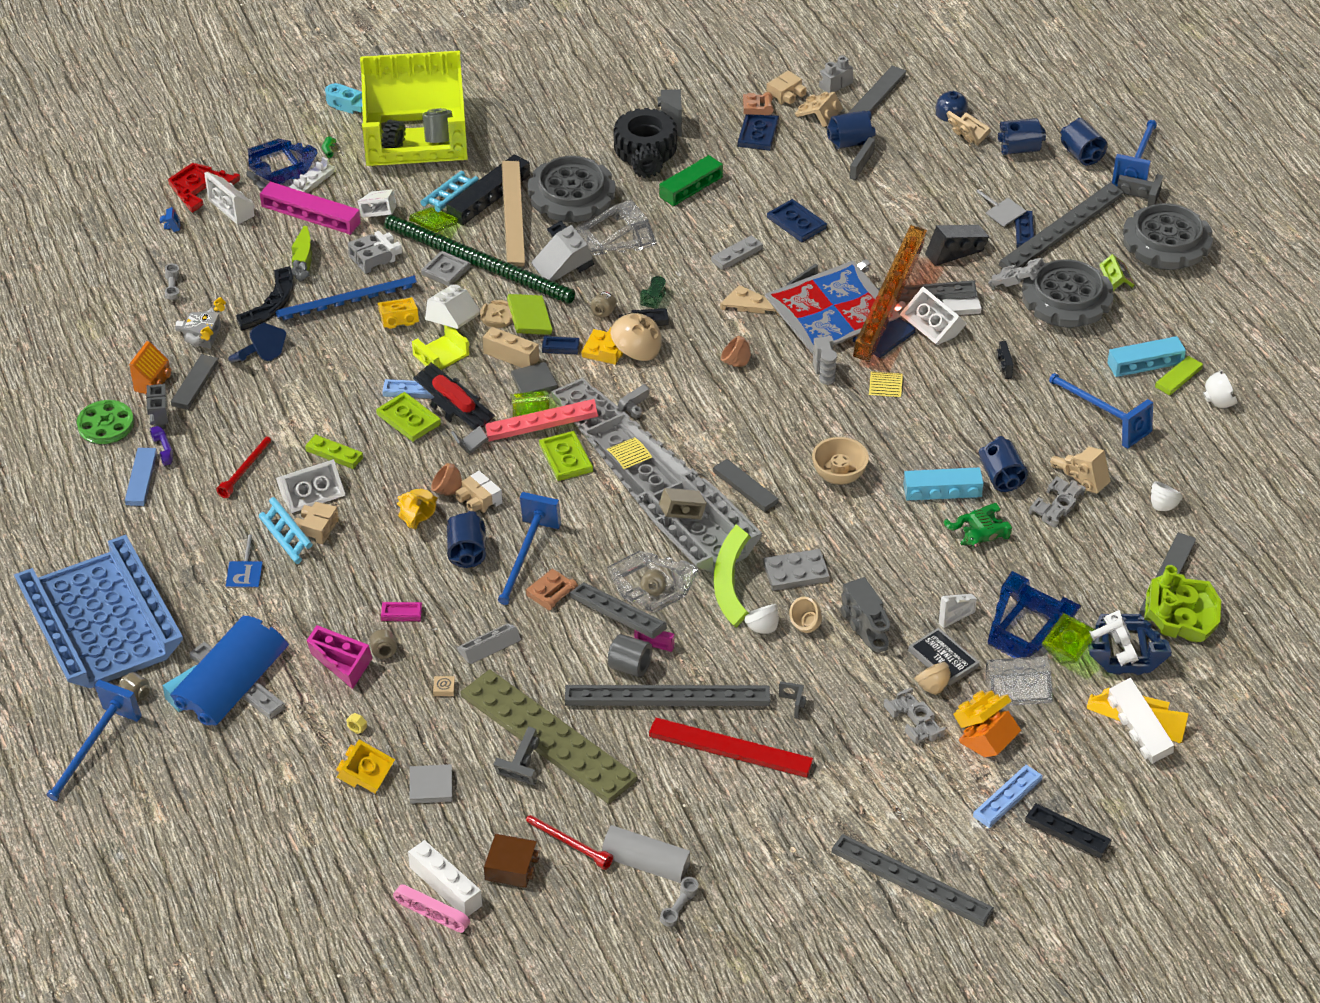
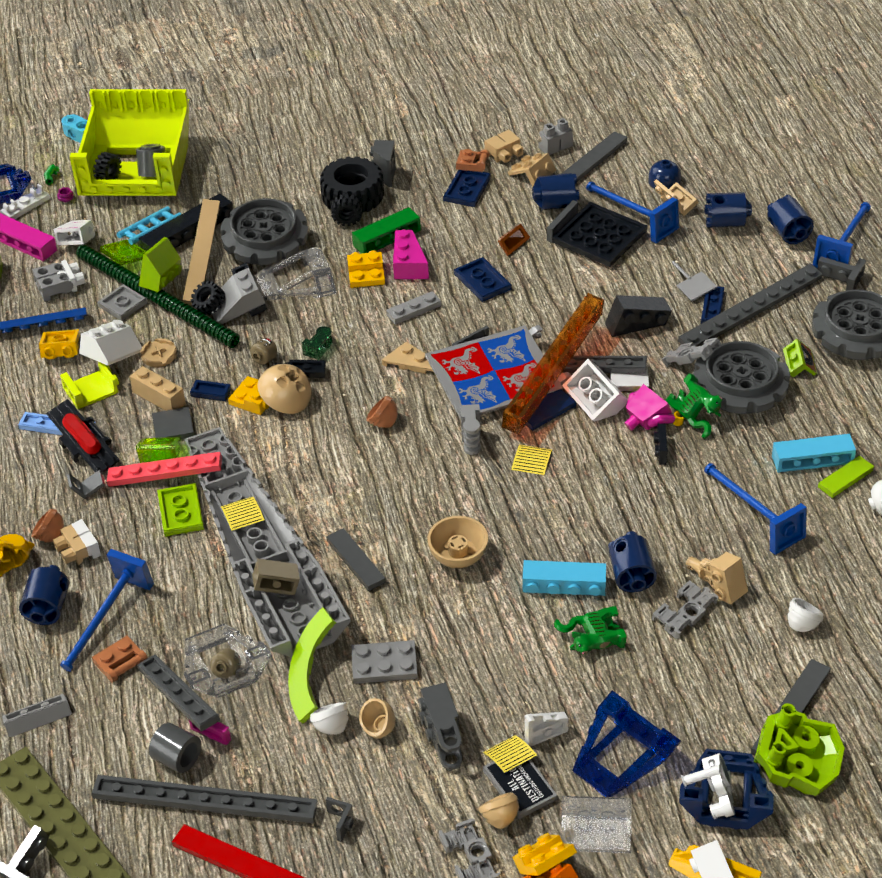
camera: 10 degrees right, 0 degrees up
lime plate [376,392,441,442] -> none
lime tile [507,294,552,335] -> none
light grey piece [618,384,651,419] -> none
clear neon green slope [1041,613,1096,664] -> none
none -> magenta plate [57,187,74,202]
none -> lime slope [139,237,182,292]
none -> black tyre [190,280,225,315]
none -> yellow plate [347,250,385,288]
none -> dark pink wedge [393,230,429,279]
none -> light yellow sticker [483,735,537,773]
none -> dark orange slope [498,224,530,256]
none -> black plate [552,202,648,267]
none -> blue tile [586,181,679,243]
none -> torso [624,384,684,431]
none -> green animal [665,374,723,439]

